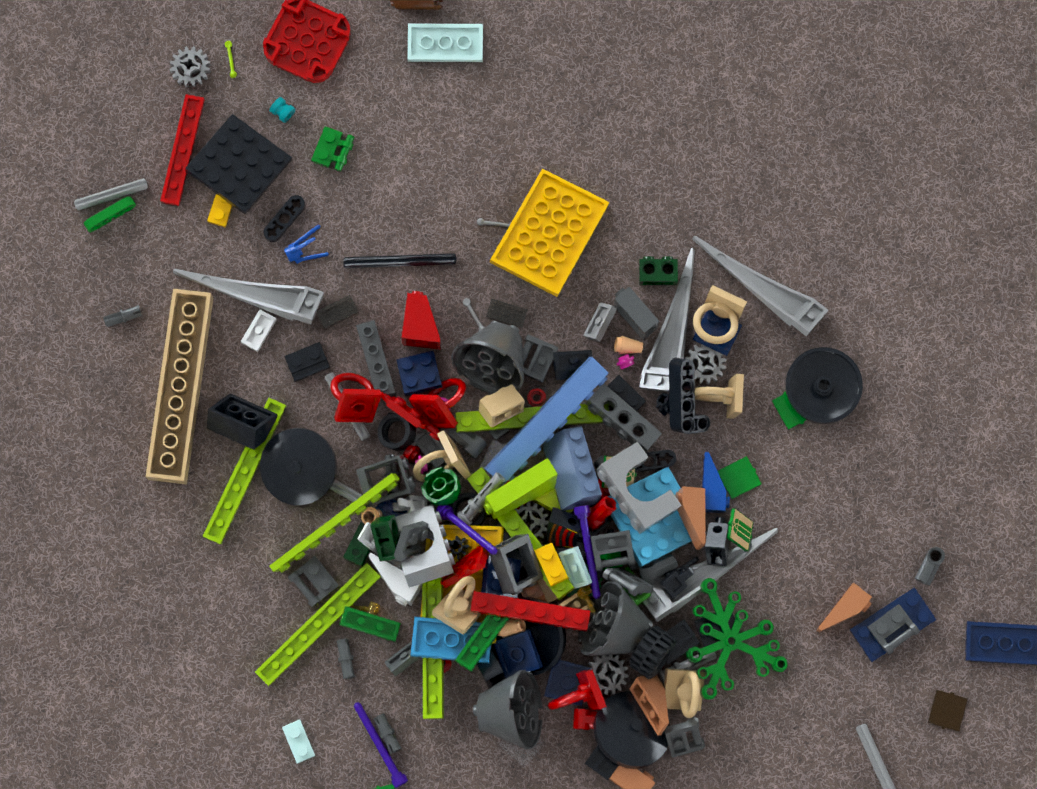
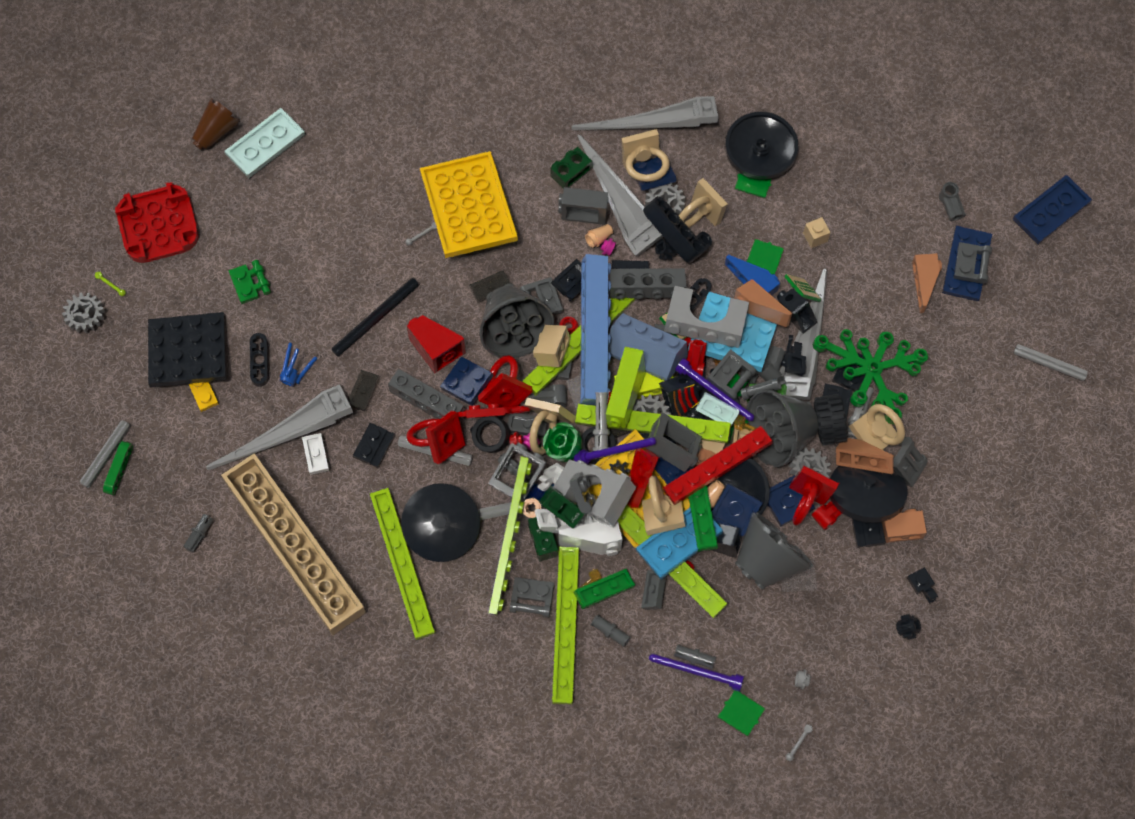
camera: 45 degrees left, 10 degrees down
red plate [160,94,205,206] -> none
black slope [207,393,278,450] -> none
teal wheel [269,97,296,123] -> none
light aqua plate [282,720,315,764] -> none
light grey hinge [463,298,485,331] -> none
yellow plate [534,543,568,587] -> none
light grey plate [583,302,617,342] -> none
dark brown piece [928,690,968,732] -> none
none -> tan brick [803,217,831,248]

